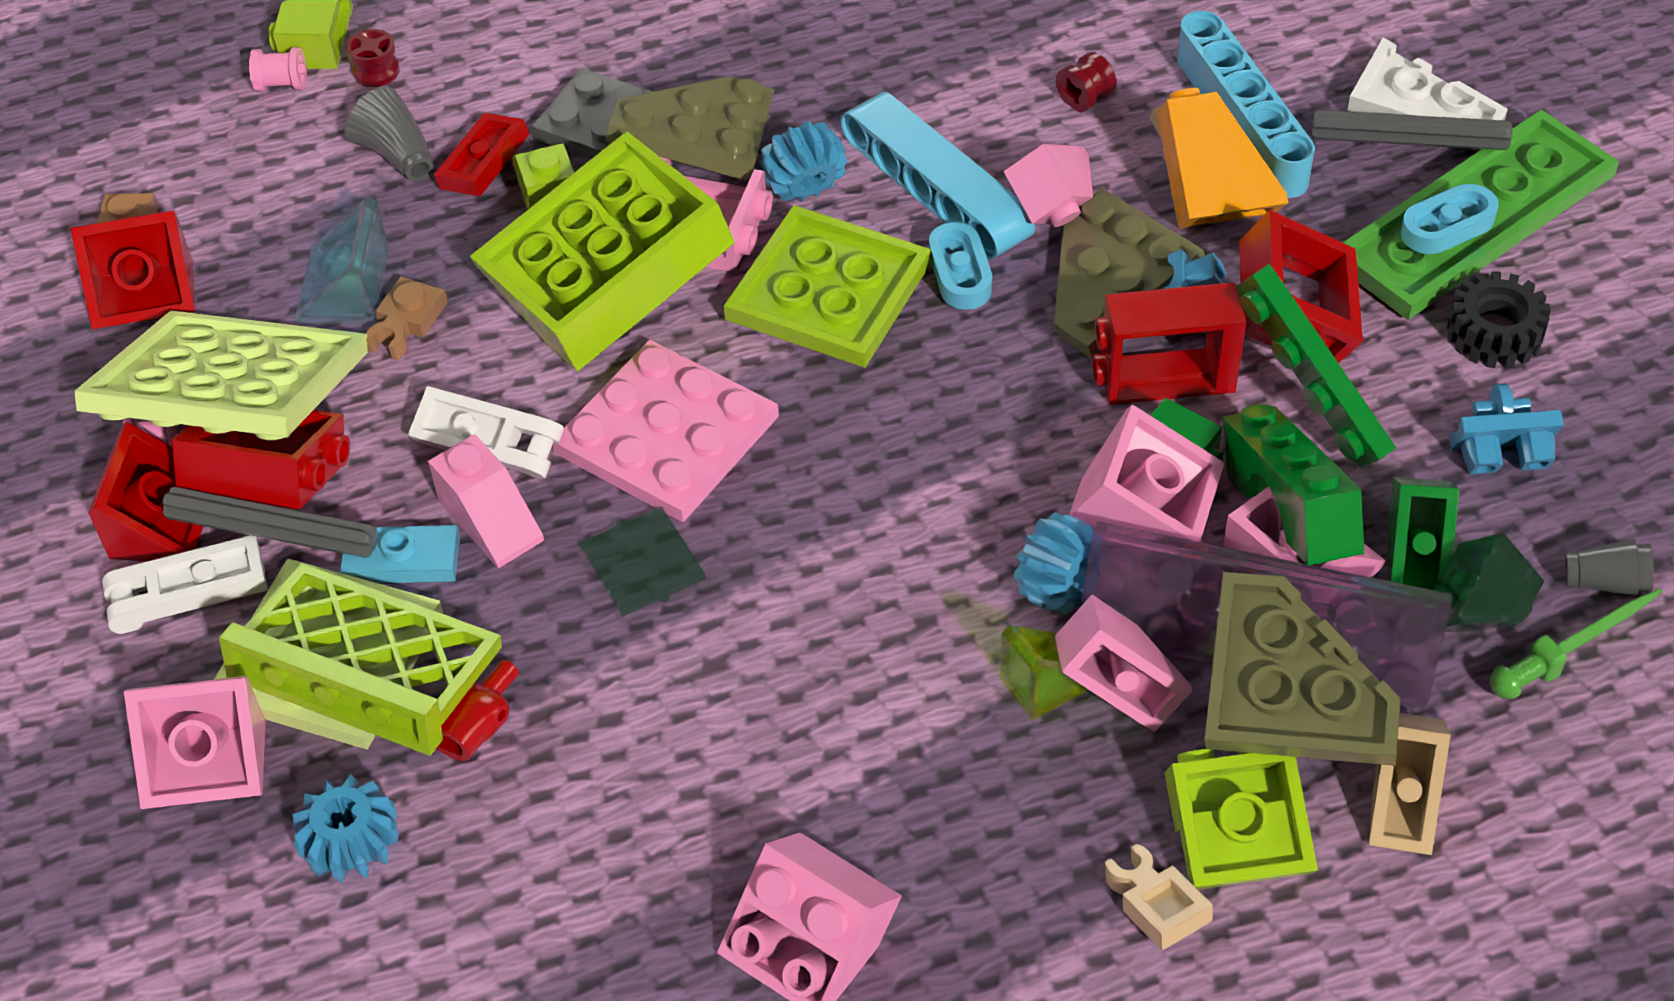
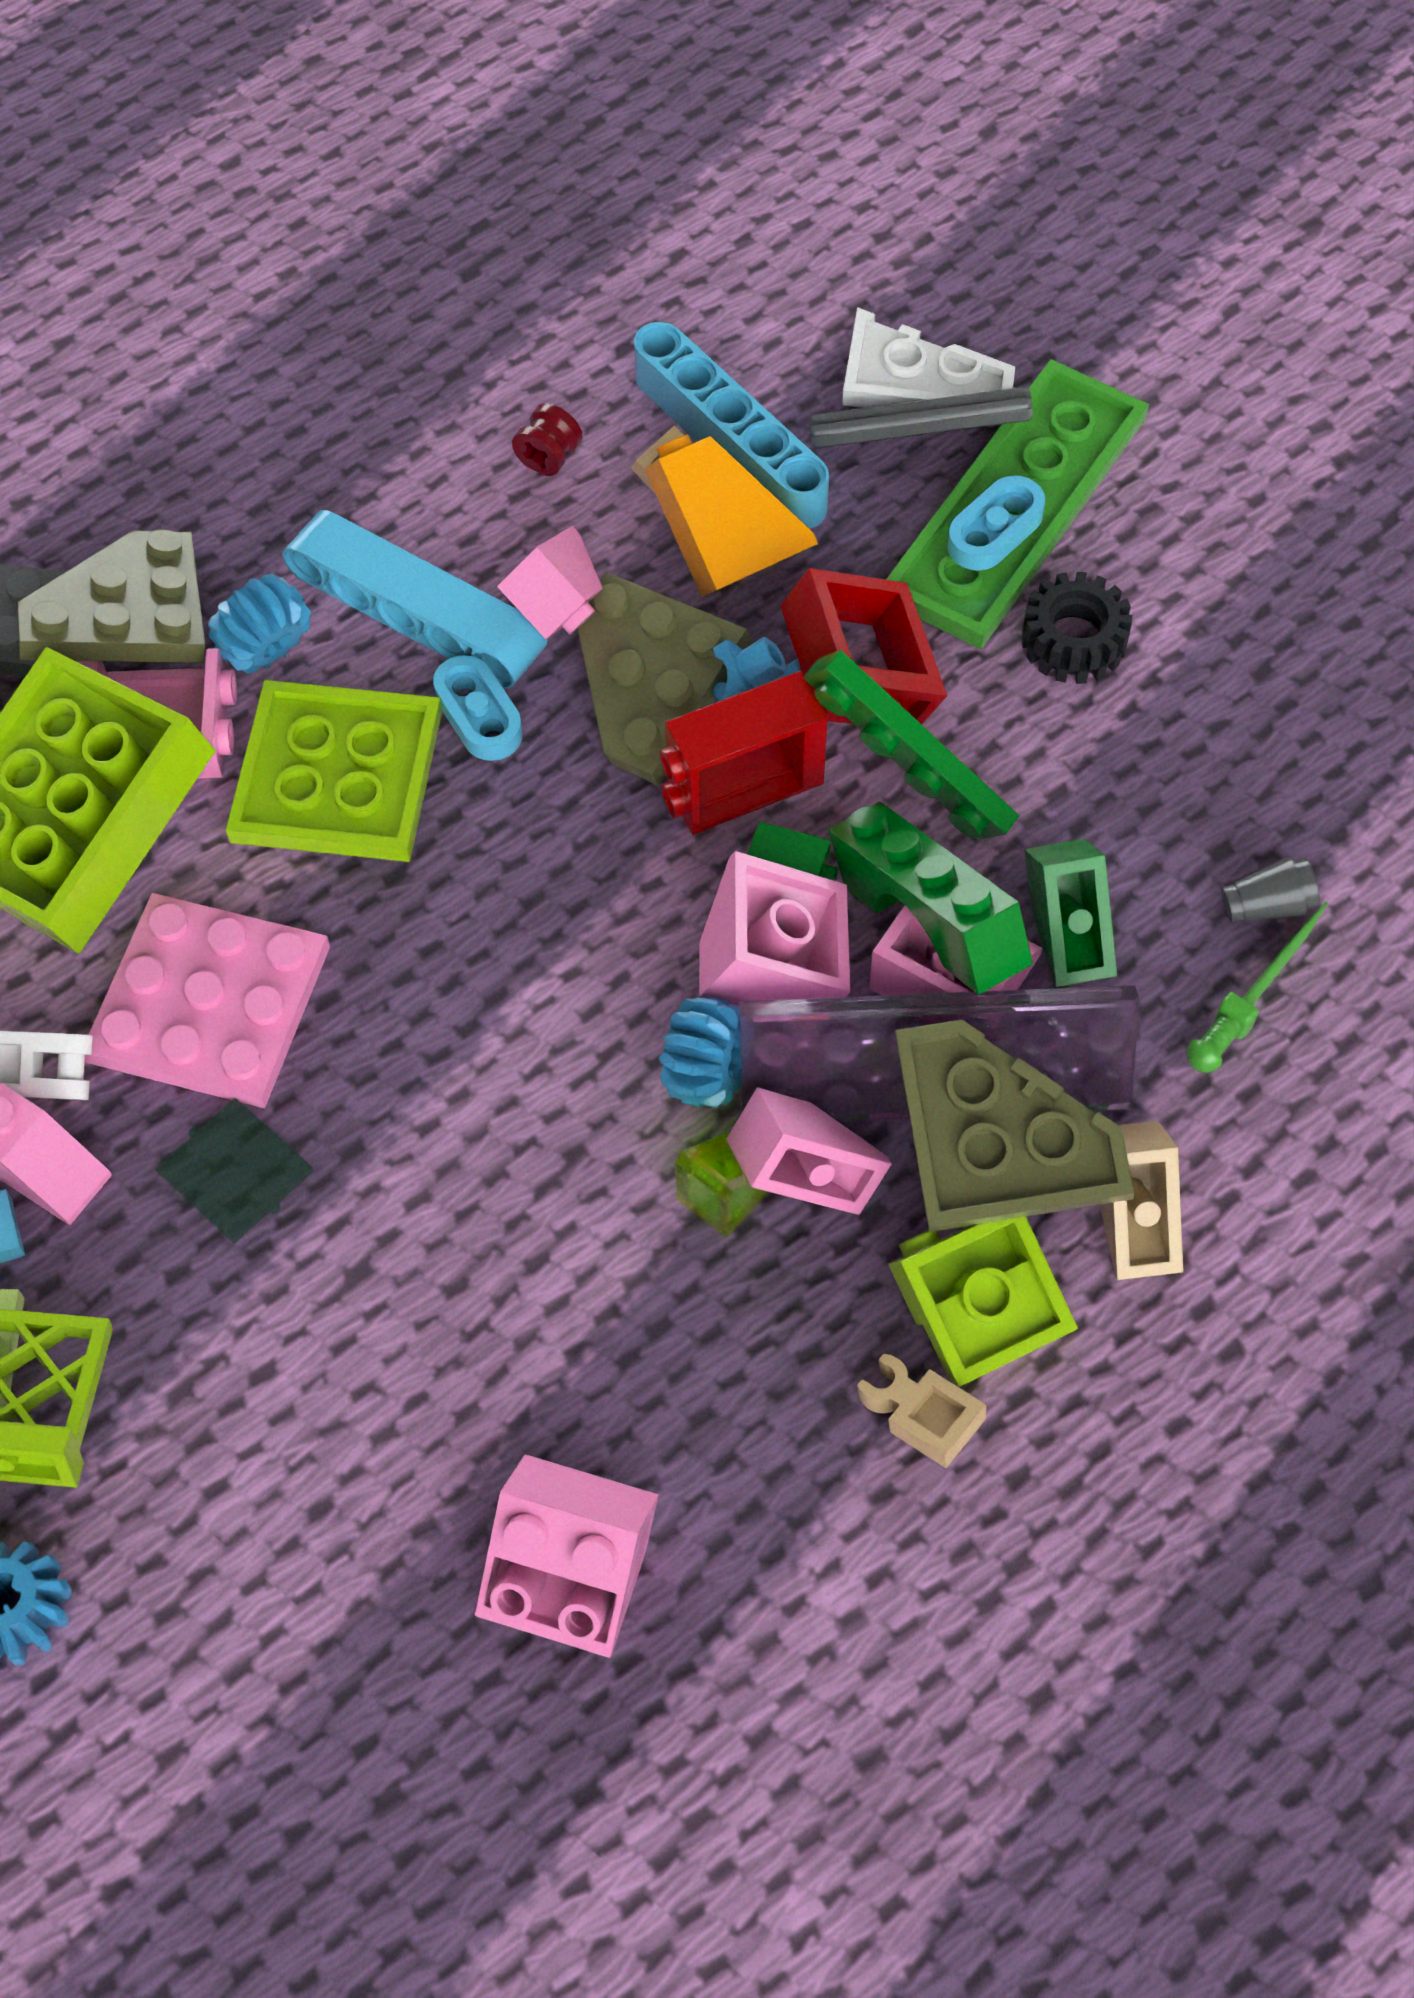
camera: 20 degrees left, 10 degrees up
red piece [436,659,519,762] -> none
clear green slope [1413,532,1544,633] -> none
dark azure hips [1449,383,1564,475] -> none

